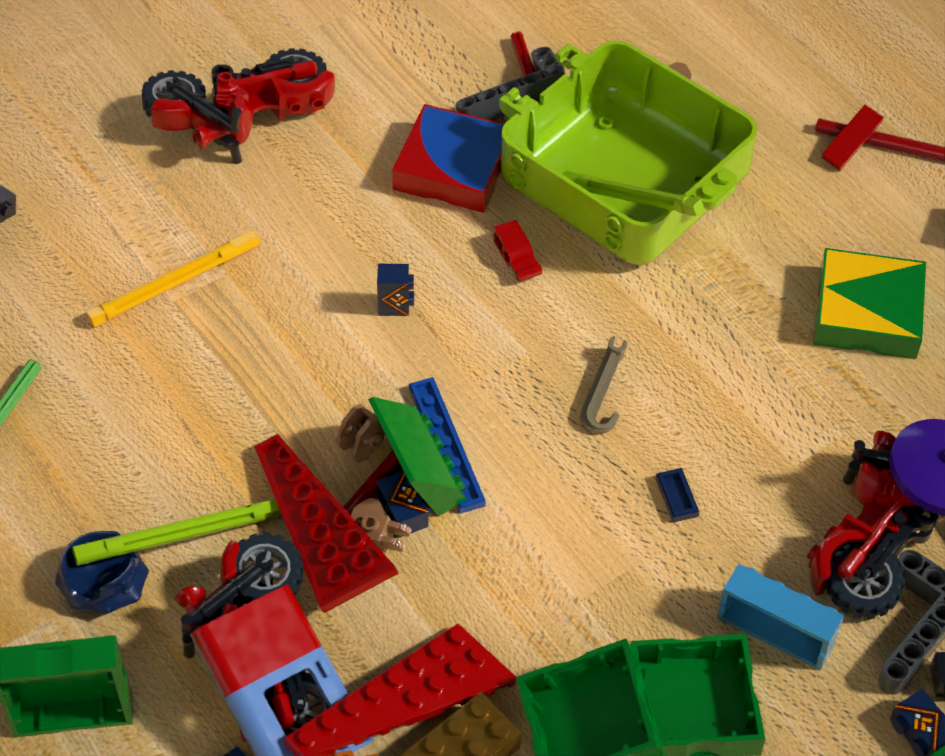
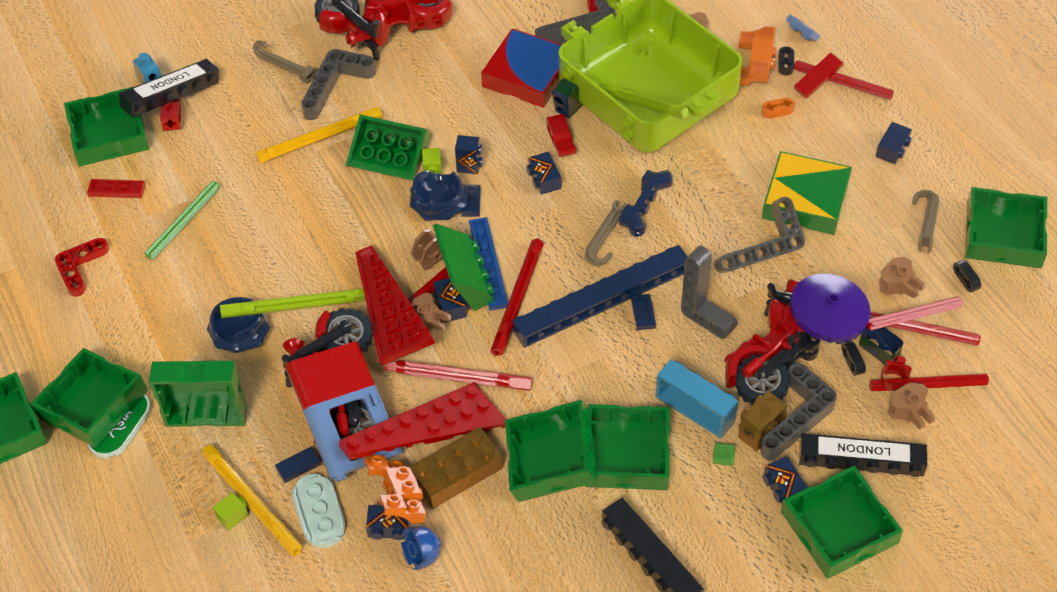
camera: 10 degrees right, 0 degrees up
none -> dark tan piece [253,40,316,84]
none -> dark grey beam [301,49,376,120]
none -> green slope [346,114,431,181]
none -> piece [384,360,532,391]
none -> dark blue piece [410,170,468,221]
none -> lime brick [422,148,442,174]
none -> dark blue tile [461,185,481,217]
none -> red piece [490,238,544,356]
none -> dark blue brick [513,245,688,348]
none -> dark blue brick [526,152,561,195]
none -> piece [552,78,582,119]
none -> dark blue plate [619,170,672,237]
none -> dark grey beam [681,246,738,339]
none -> bright green tile [712,443,735,466]
none -> dark grey beam [714,197,805,273]
none -> orange bracket [738,26,776,86]
none -> pearl gold brick [738,391,787,452]
none -> orange beam [761,98,795,119]
none -> black beam [778,46,794,76]
none -> medium blue plate [786,14,820,41]

